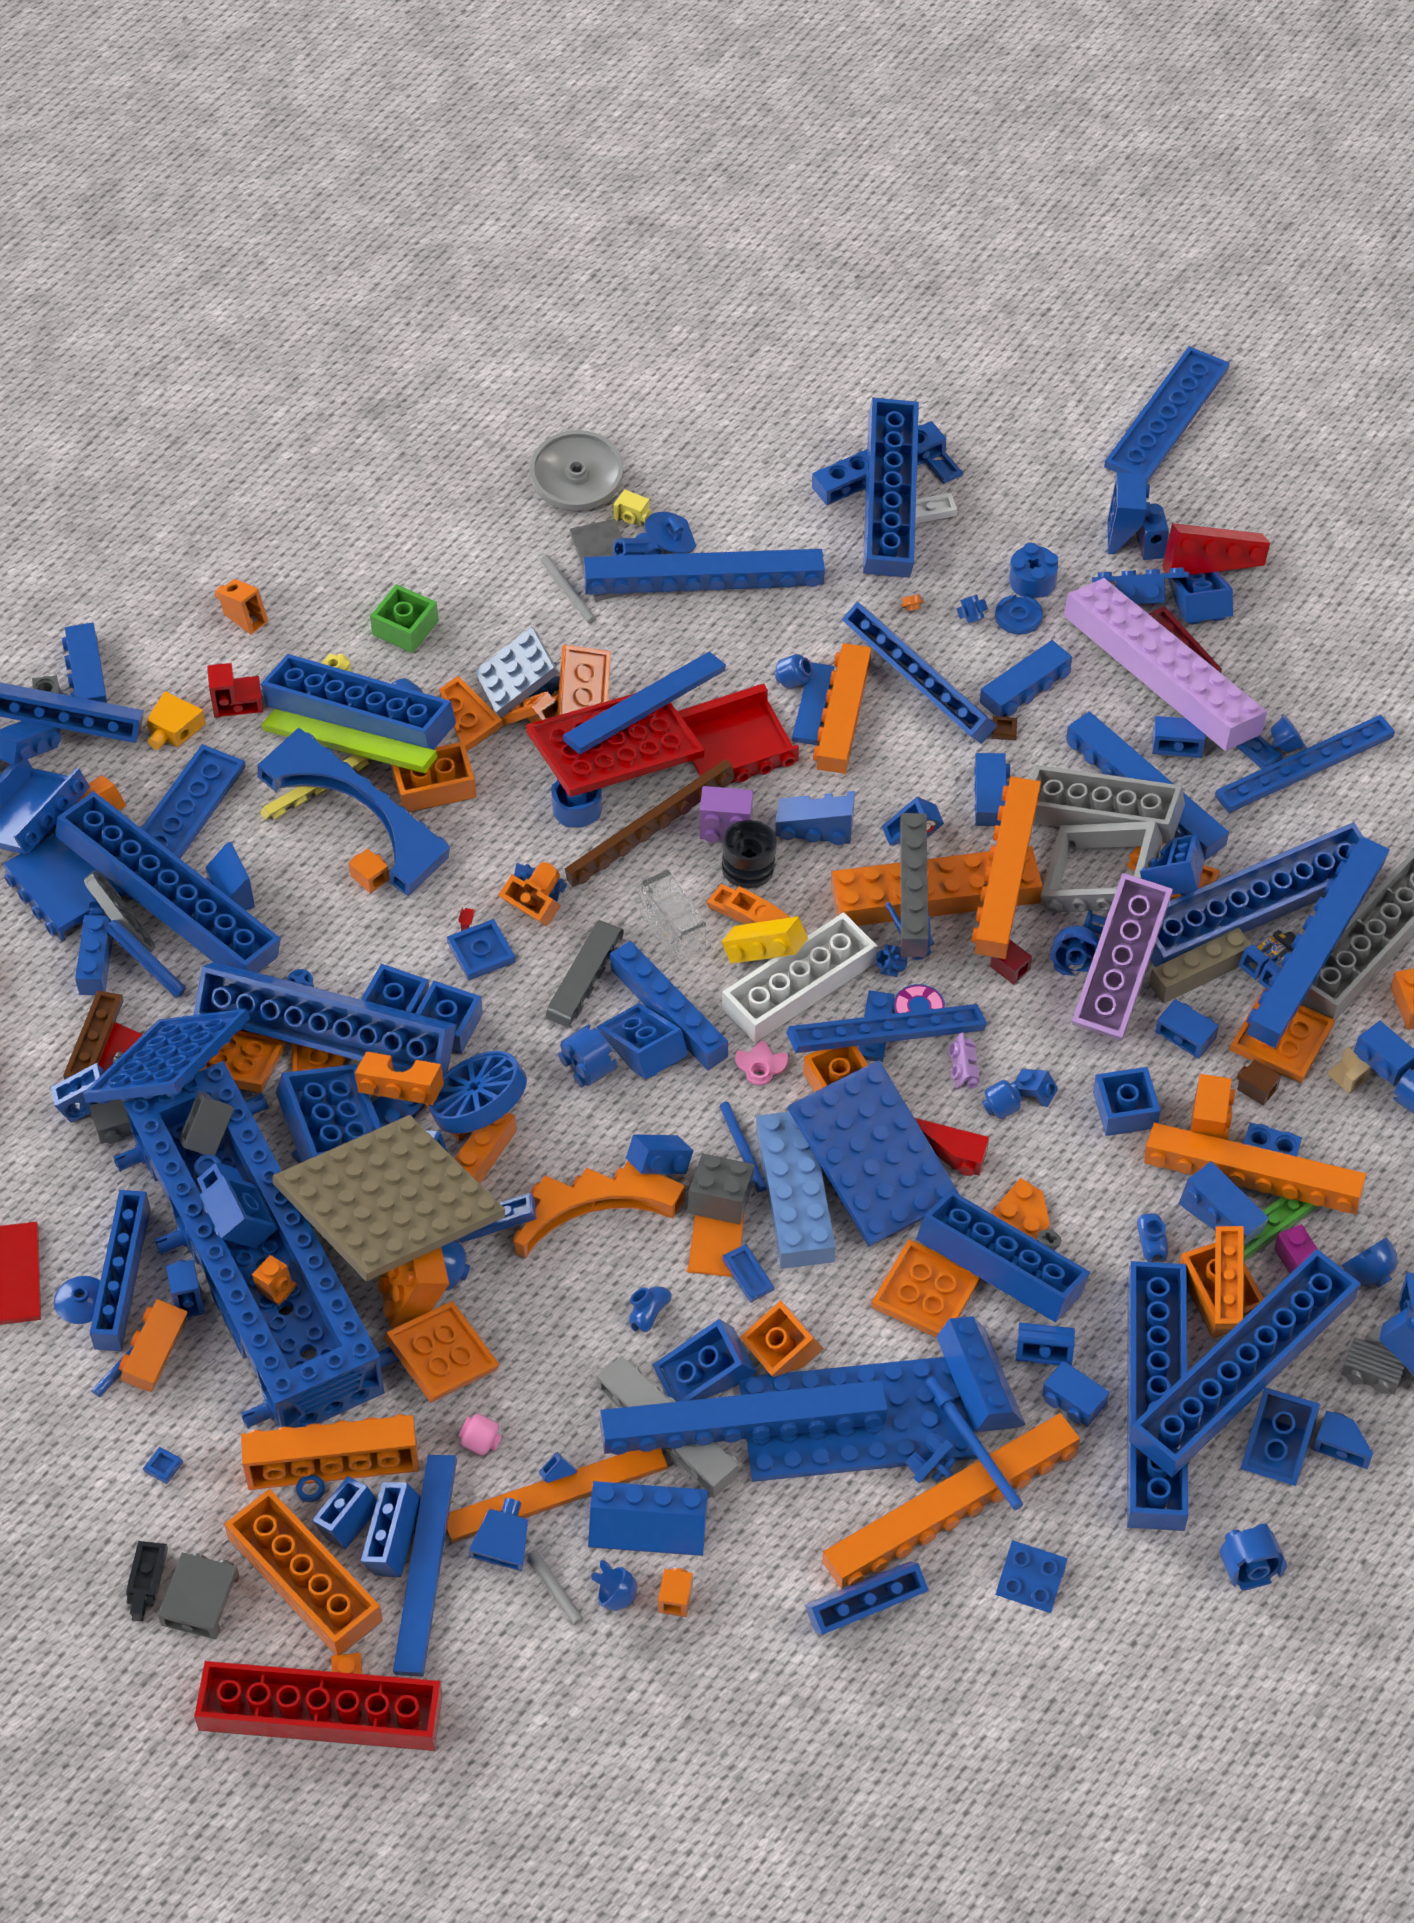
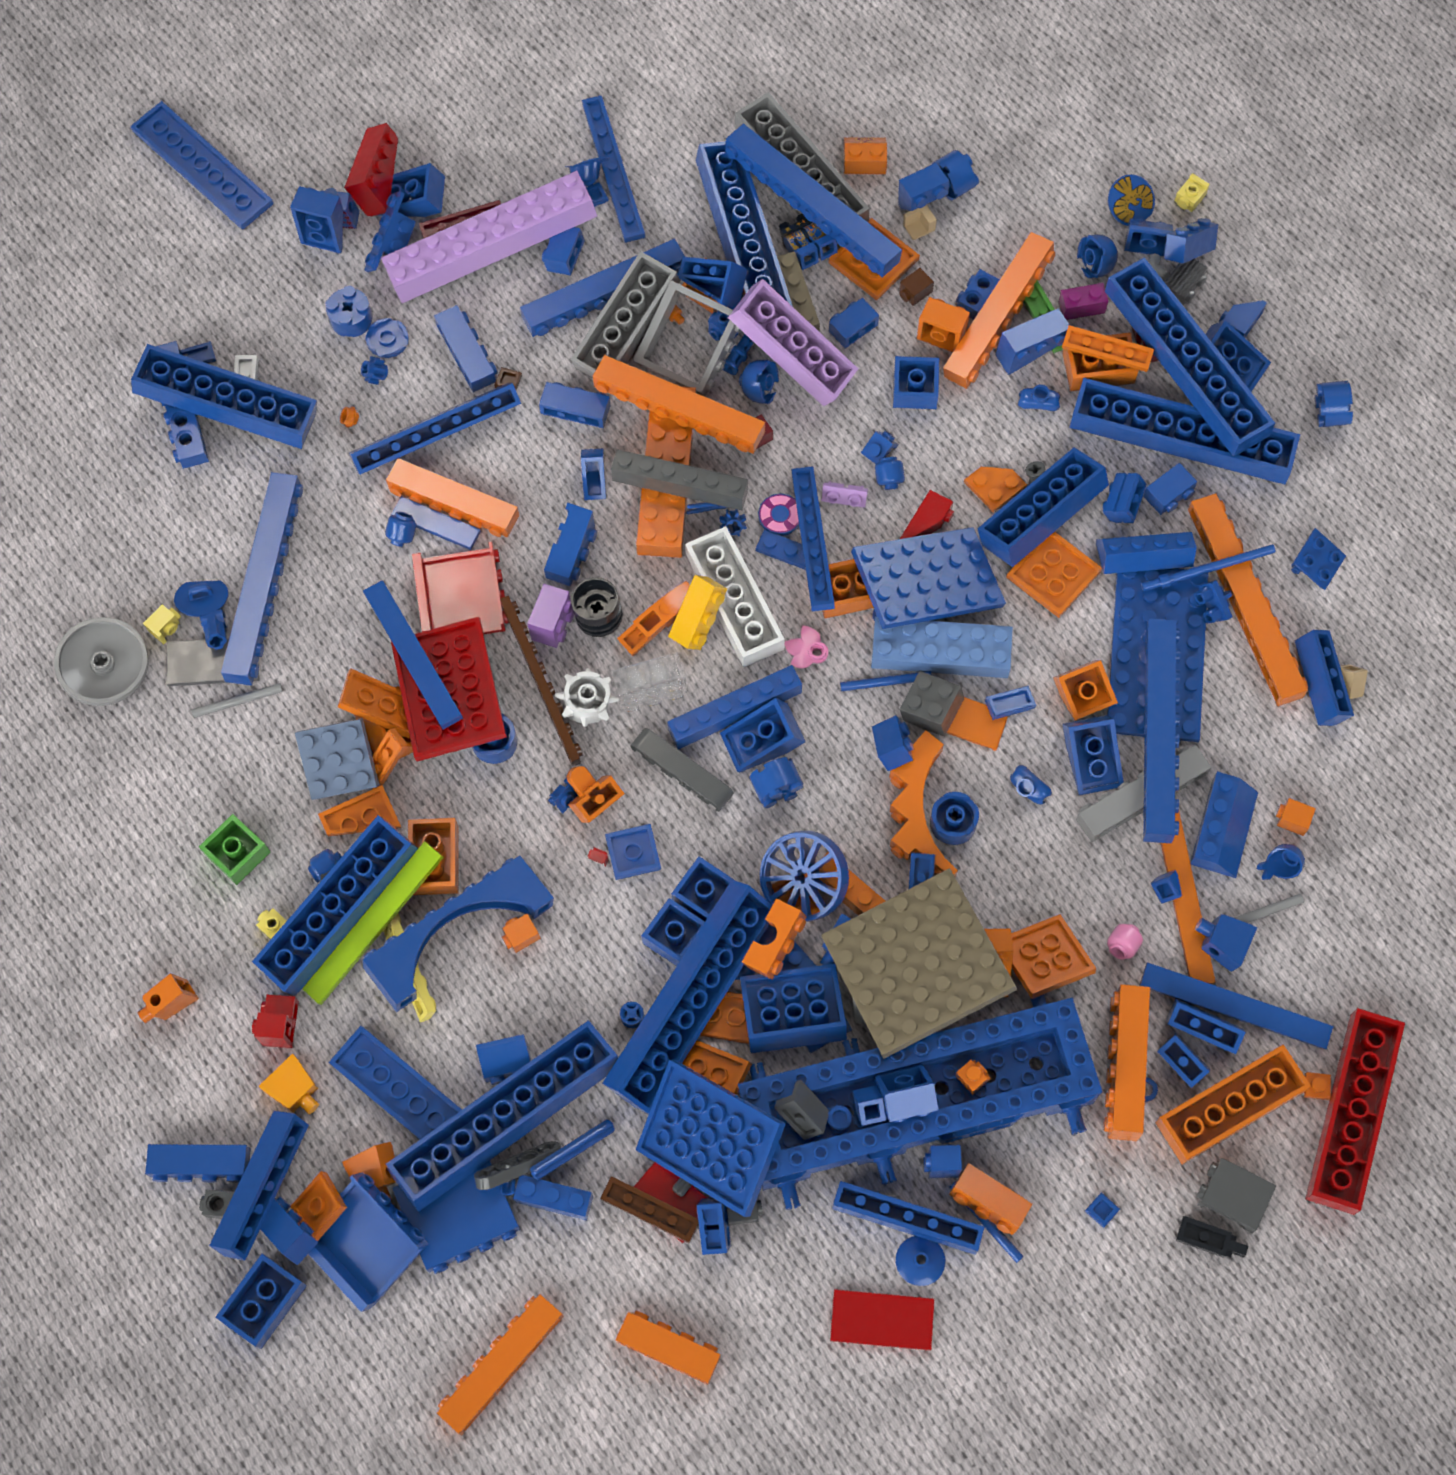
camera: 75 degrees left, 15 degrees up
none -> orange tile [290,1171,347,1241]
none -> white brick [555,668,618,727]
none -> blue brick [930,792,979,845]
none -> tan panel [1340,664,1368,699]

